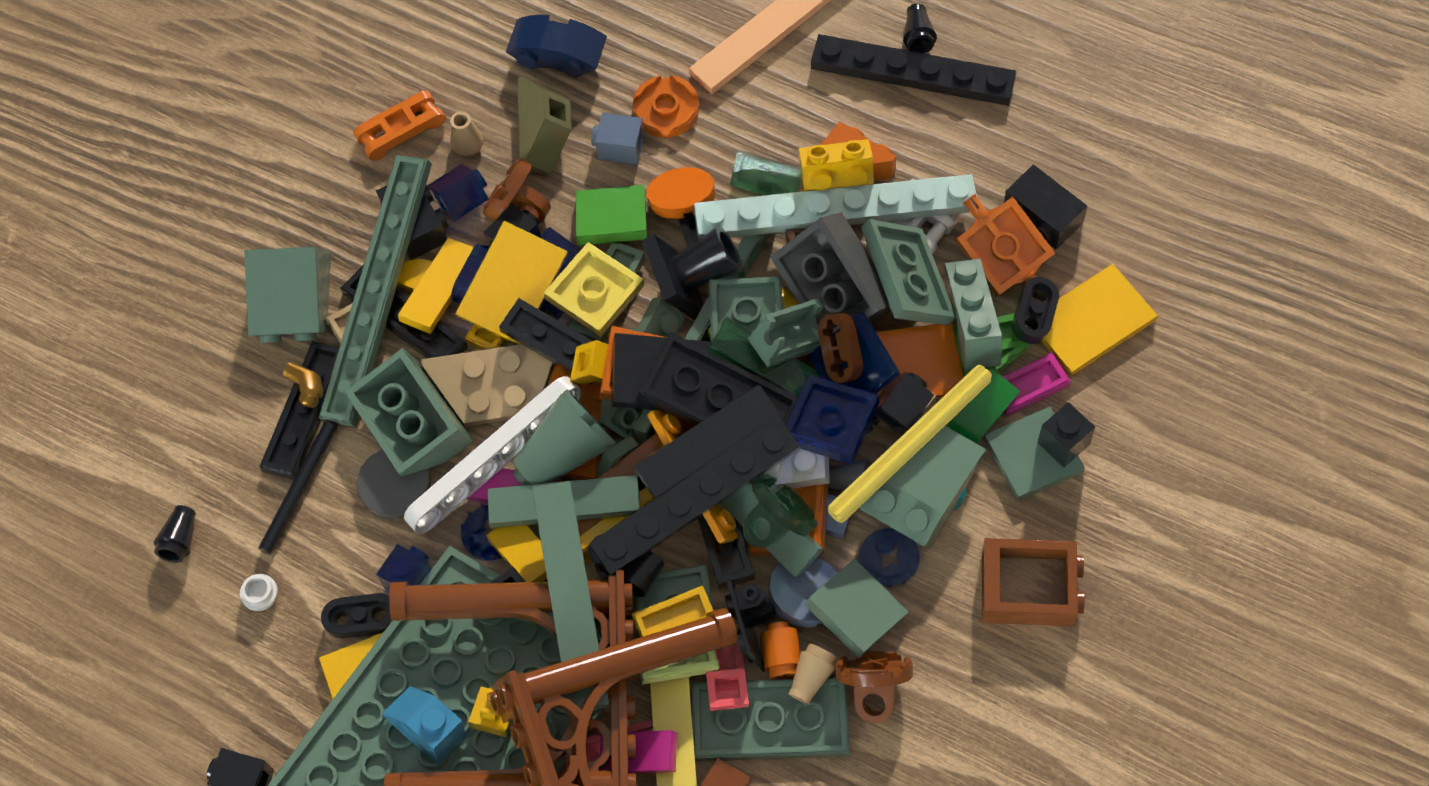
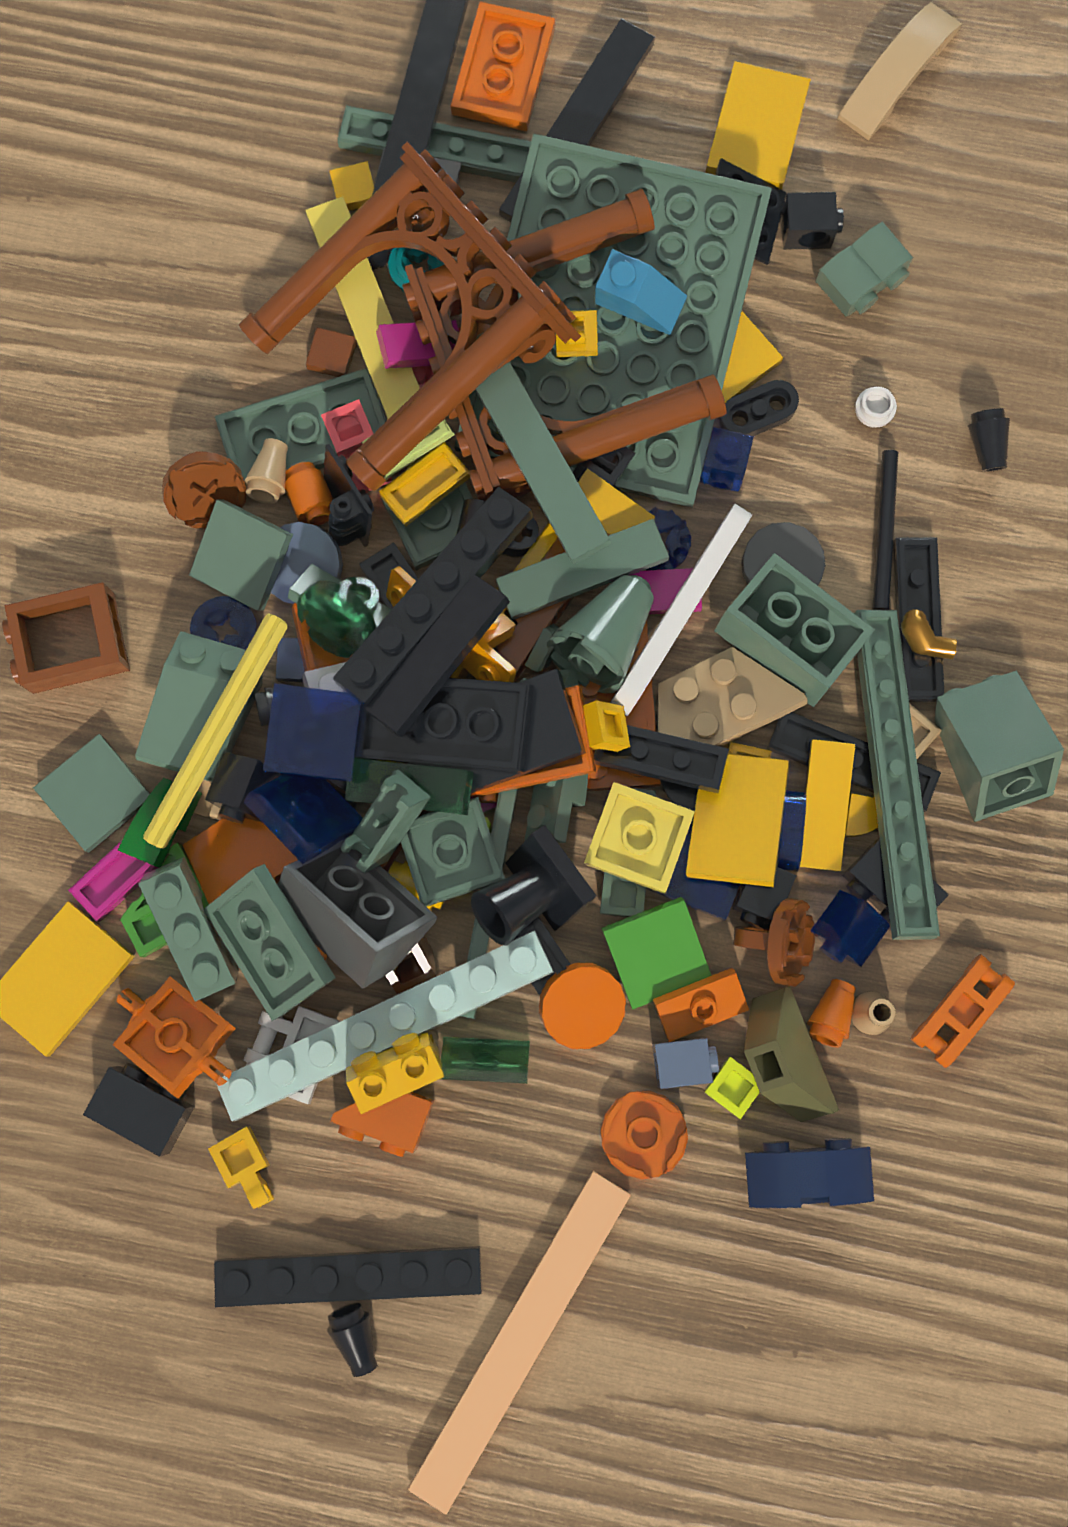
camera: 160 degrees right, 15 degrees up
reddish brown beam [818,313,863,383] -> none
black plate [1012,277,1059,344] -> none
black brick [1037,402,1095,467] -> none
none -> yellow plate [208,1126,275,1209]
none -> orange plate [652,968,749,1042]
none -> neon yellow plate [703,1057,760,1119]
none -> orange cone [807,979,856,1048]
none -> sand green brick [815,222,914,317]

